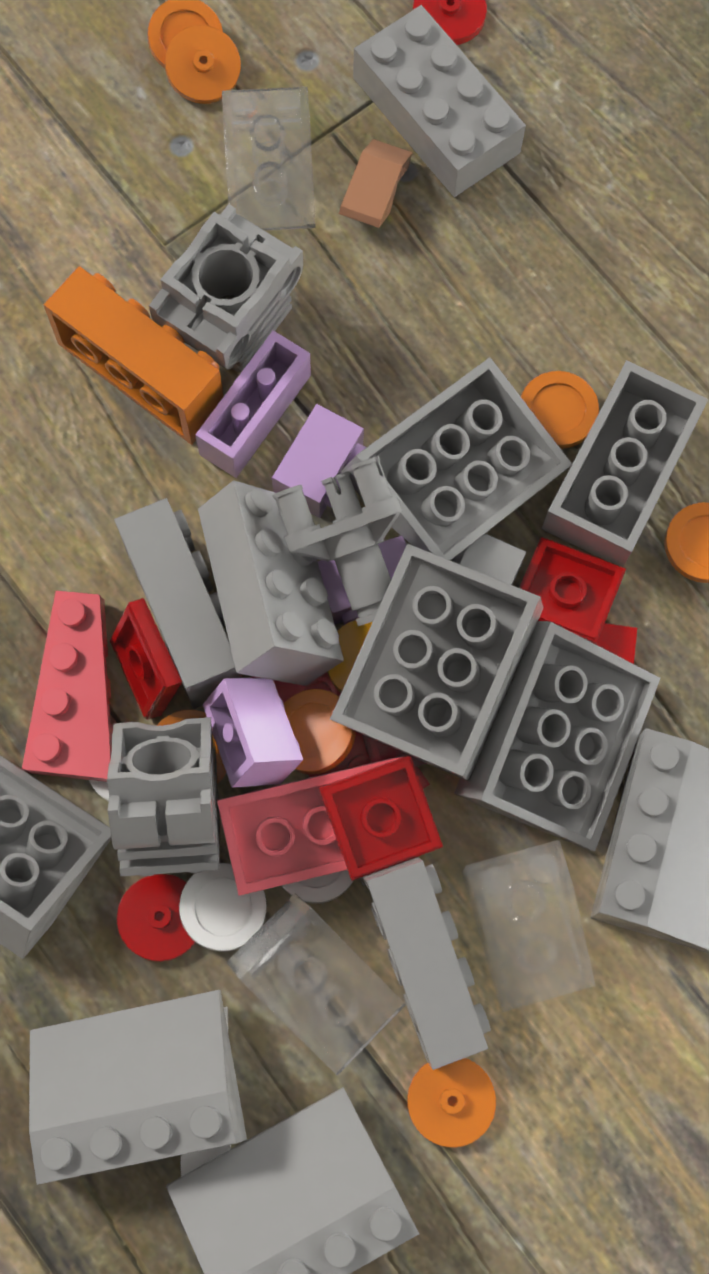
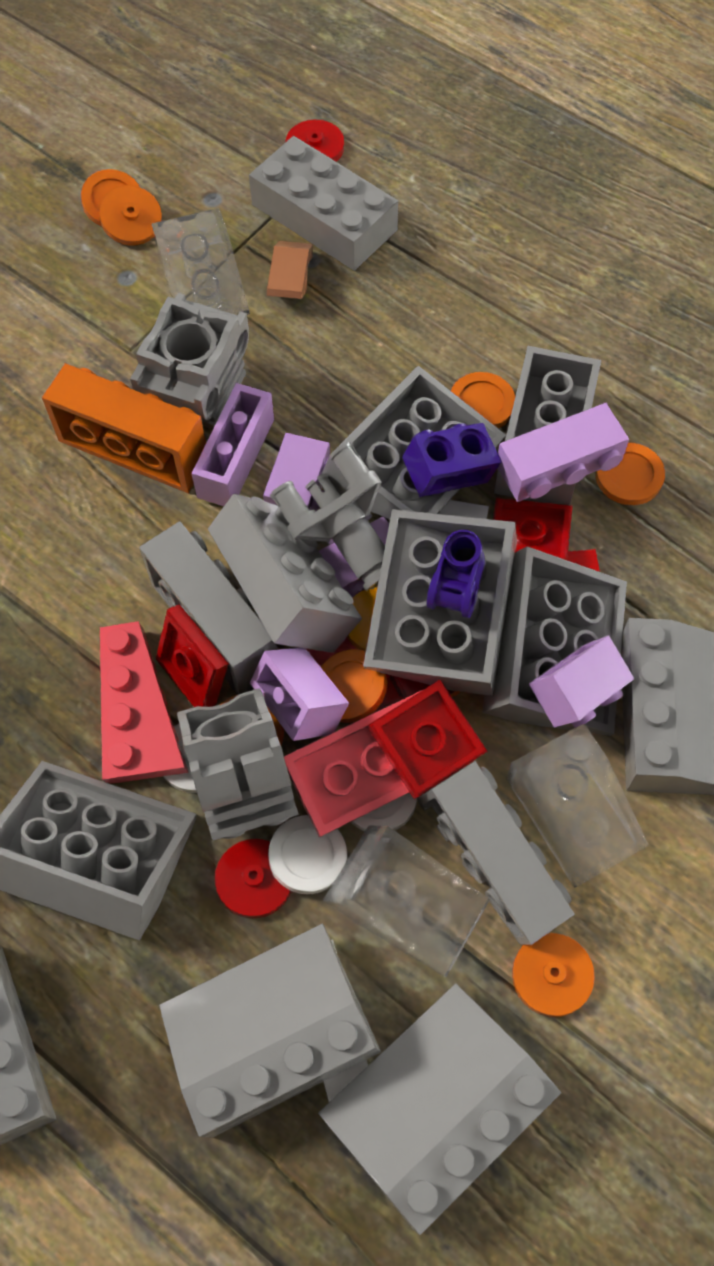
camera: 10 degrees left, 10 degrees down
none -> dark purple brick [402,423,502,497]
none -> dark purple piece [426,530,485,618]
none -> lavender brick [498,403,629,502]
none -> lavender brick [529,635,634,728]

